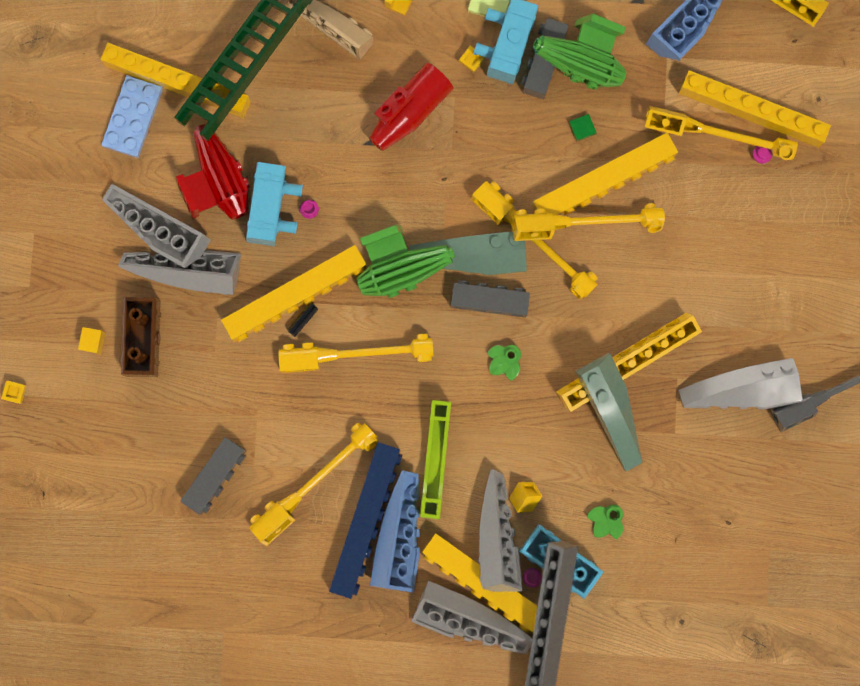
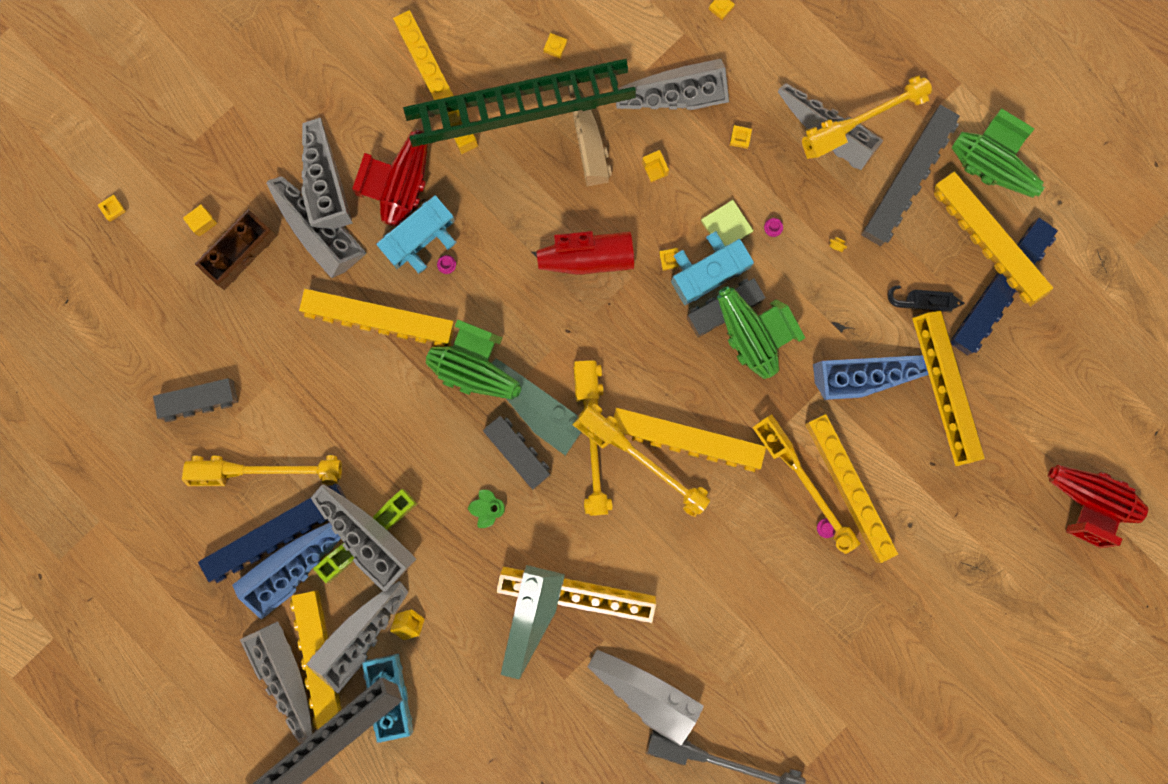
camera: 45 degrees right, 0 degrees up
light blue plate [101,75,163,158] -> none
yellow bar [279,334,434,373] -> none
black axle [288,303,318,337] -> none
dark pink plate [523,568,542,588] -> none
green piece [569,114,597,141] -> none
bright green plate [587,505,624,539] -> none
none -> light grey wedge [311,484,417,593]

